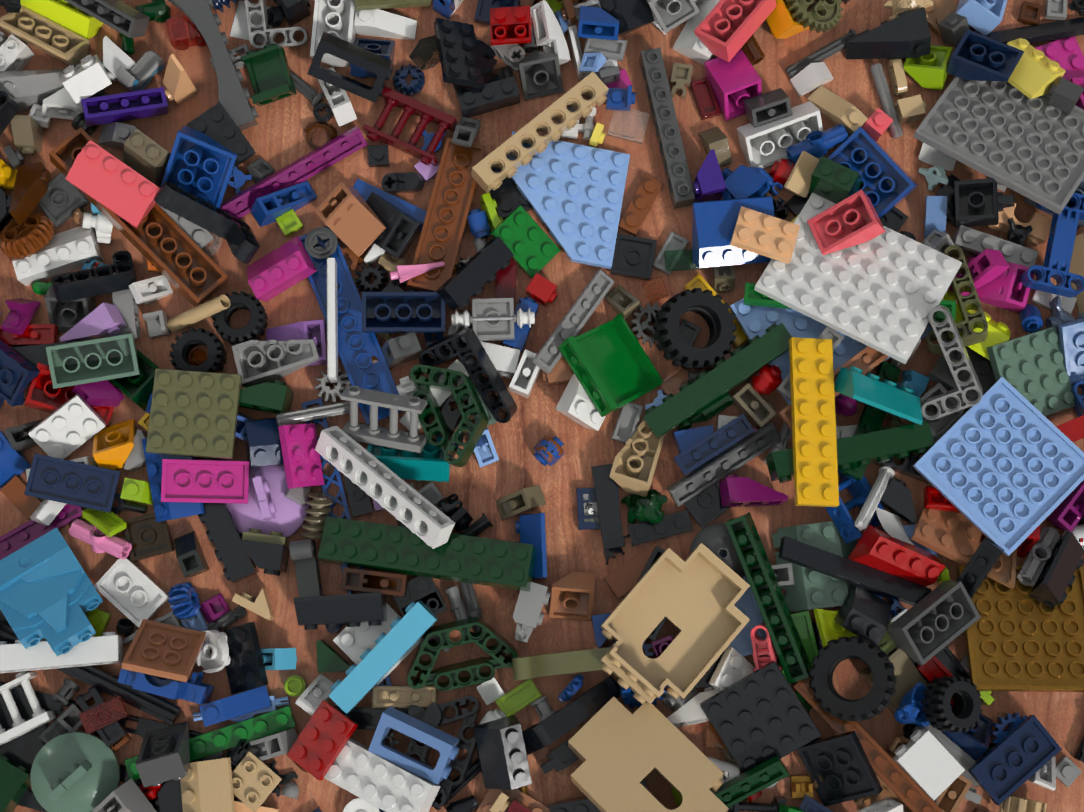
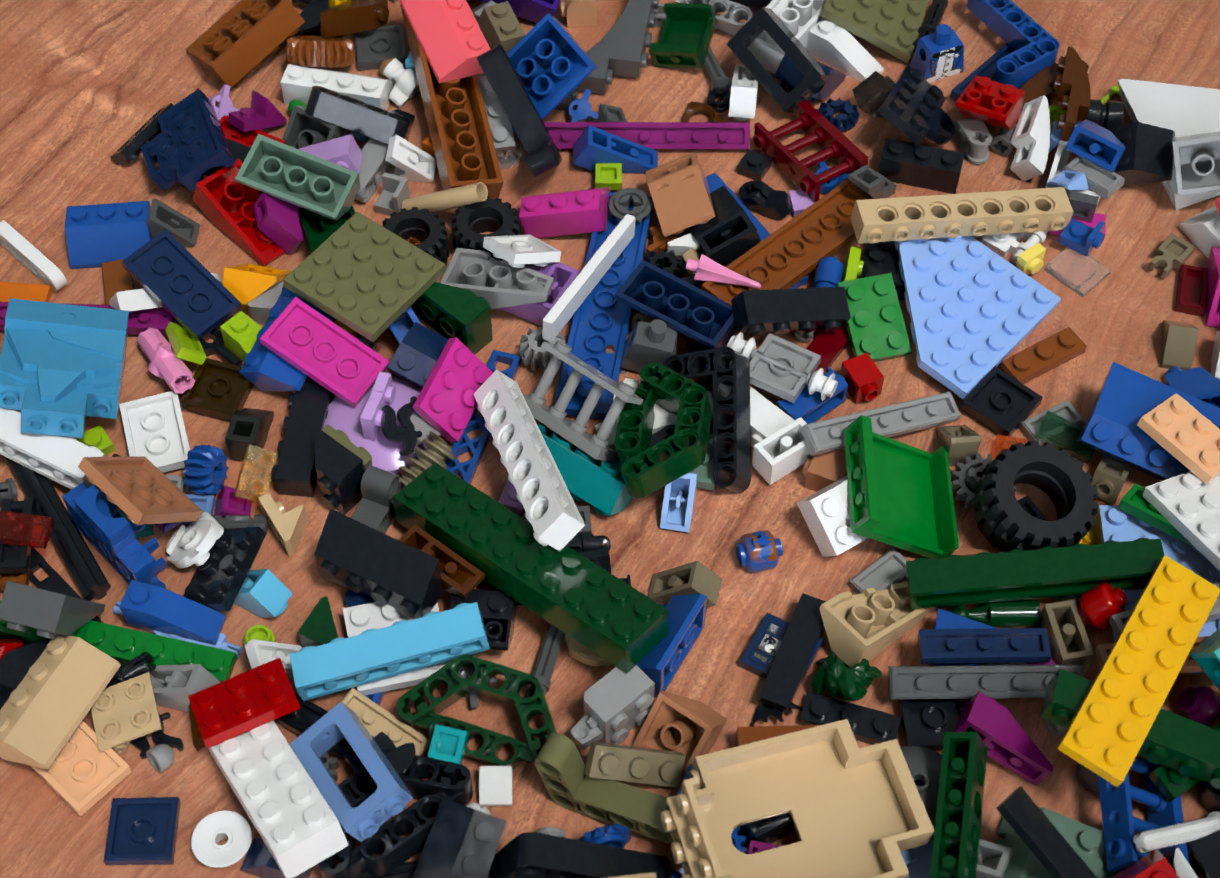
camera: 35 degrees right, 25 degrees down
white plate [28,393,106,459] -> none
black plate [186,102,256,169] -> none
light grey axle [276,401,350,426] -> none
black plate [344,476,374,517] -> none
light grey axle [445,586,468,621] -> none
lime tile [495,679,542,716] -> none
dark grey slope [518,50,564,100] -> none
dark grey brick [639,47,695,209] -> none
dark purple slope [693,149,726,202] -> none
none -> clear yellow hips [234,444,278,504]
none -> black piece [381,396,422,456]
none -> teal plate [427,724,469,765]
none -> white plate [483,234,561,268]
none -> dark tan plate [584,741,686,788]

